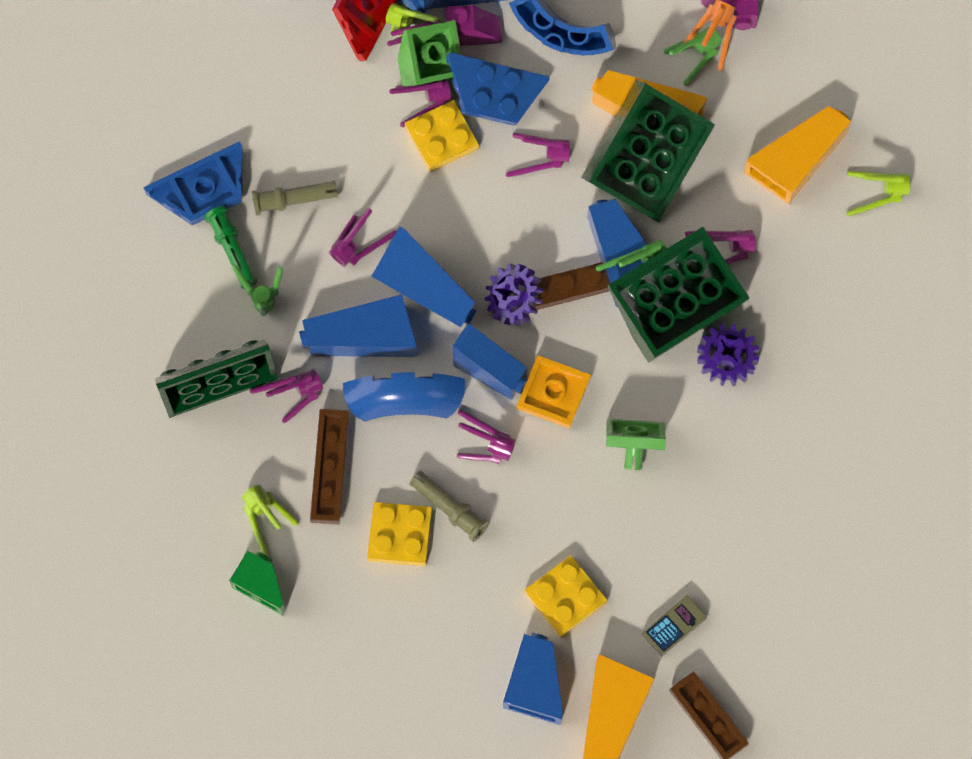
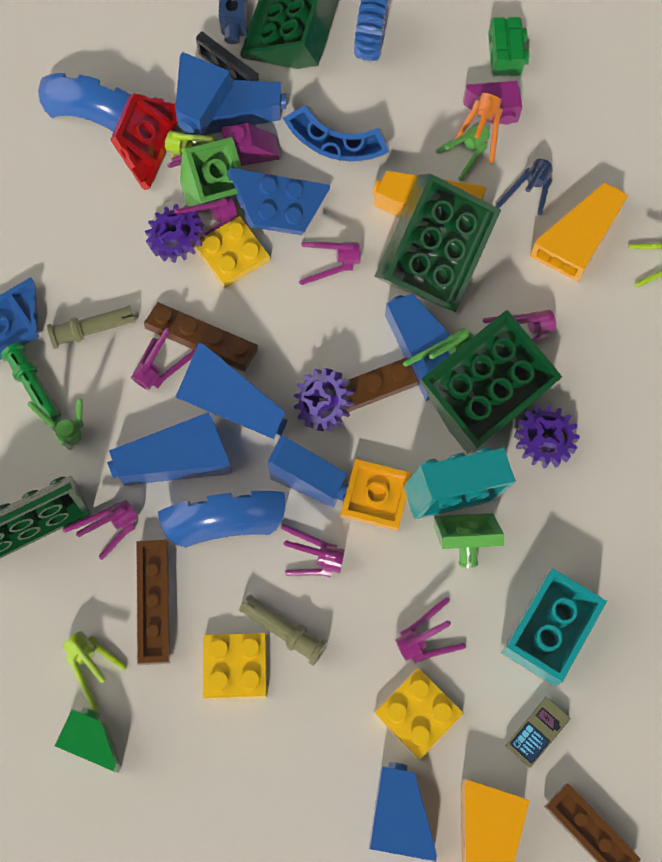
camera: 10 degrees left, 0 degrees up
none -> reddish brown plate [144,302,258,372]
none -> dark purple gear [145,204,206,263]
none -> magenta plant [395,597,466,663]
none -> teal brick [403,447,516,520]
none -> dark blue plant [496,158,553,215]
none -> teal brick [501,568,607,687]

